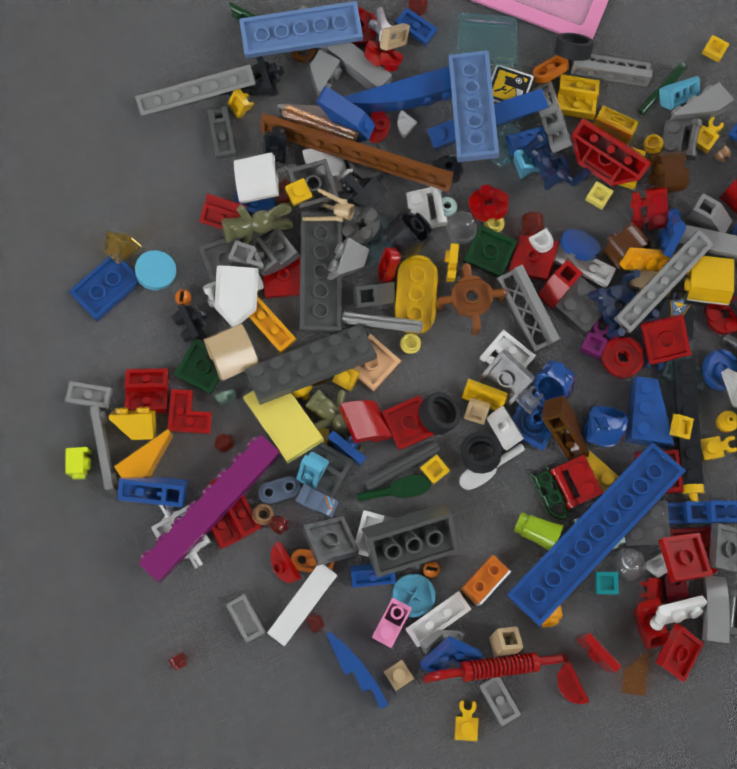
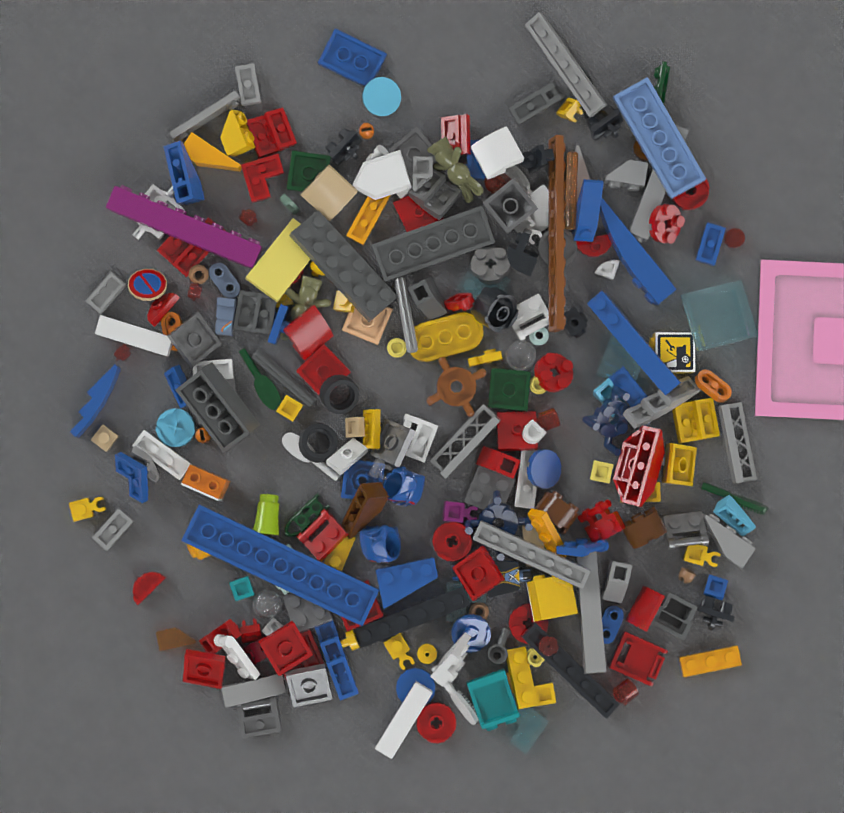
camera: 70 degrees right, 10 degrees up
neon yellow brick [65,447,92,480] -> none
clear yellow slope [104,231,141,264] -> none
clear red plate [168,652,189,671] -> none
yellow plate [285,178,313,206] -> none
medium azure slope [296,452,329,489] -> none
tan plant [302,189,354,222] -> none
light grey slope [327,238,370,280] -> none
tan piece [368,7,410,51] -> none
bright pink slope [371,597,412,648] -> none
red piece [423,652,568,684] -> none
medium blue plate [448,50,499,162] -> none
tan brick [489,626,523,658] -> none
black tyre [554,33,594,61] -> none
red plate [576,633,621,673] -> none
yellow plate [643,134,664,154] -> none
yellow plate [669,414,694,440] -> none
yellow plate [701,35,729,63] -> none
none -> piece [128,269,167,301]
none -> medium nougat plate [469,602,489,620]

